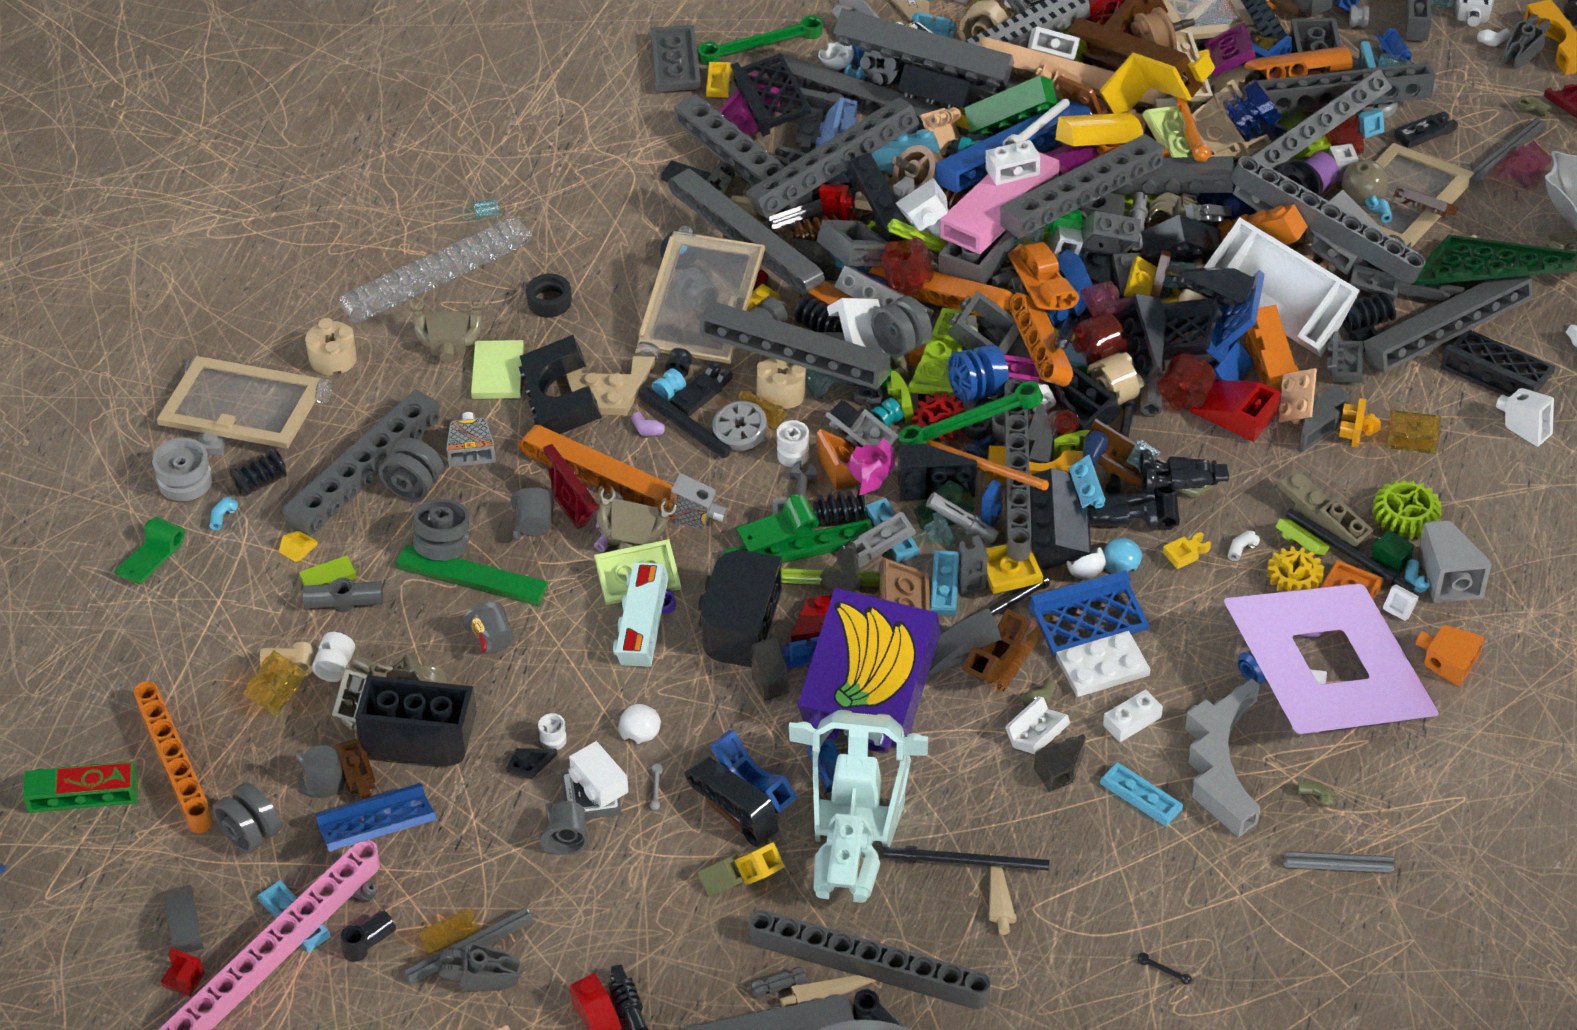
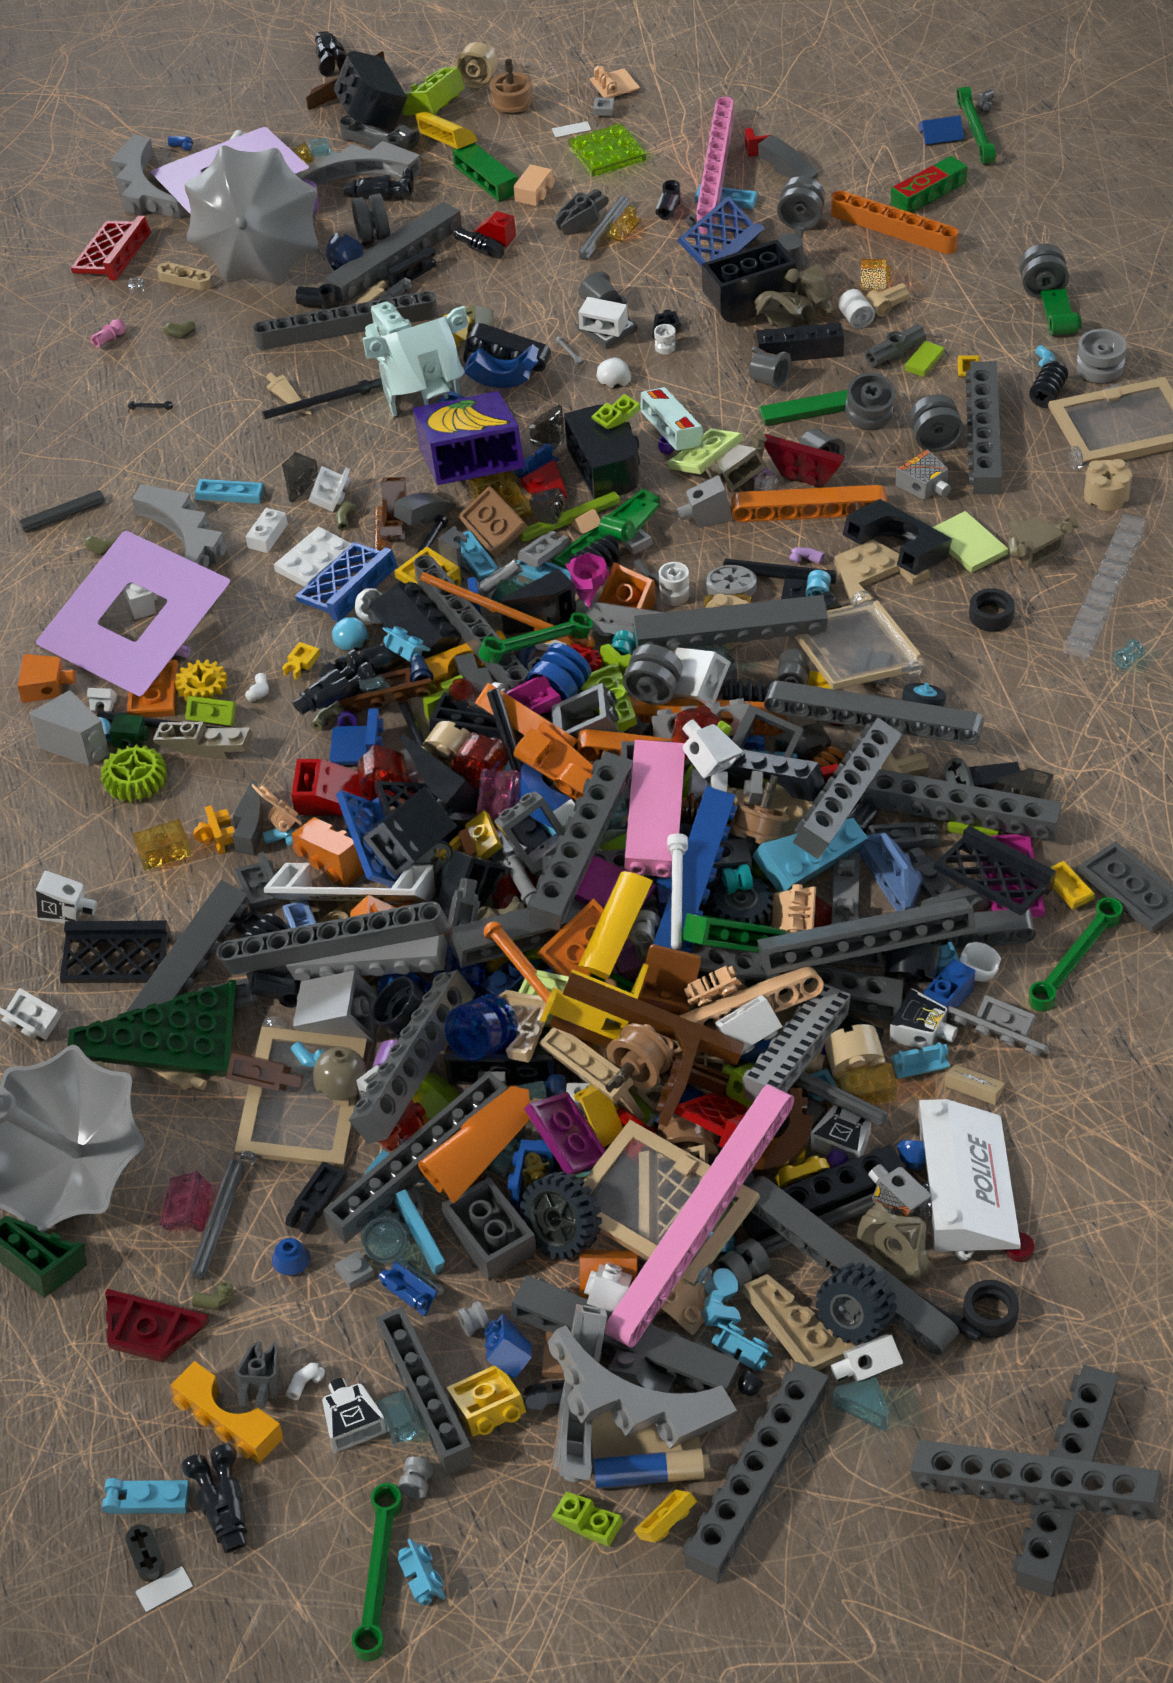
camera: 150 degrees right, 0 degrees up
white brick [986,140,1040,186] -> none
none -> blue cone [272,1238,310,1275]
none -> blue bracket [329,709,384,765]
none -> black hinge [388,247,436,288]
none -> light nougat slope [571,509,600,534]
none -> lime slope [591,394,641,429]
none -> black slope [753,323,844,361]
none -> clear smoke slope [996,768,1054,800]
none -> dark grey wheel [1019,243,1069,299]

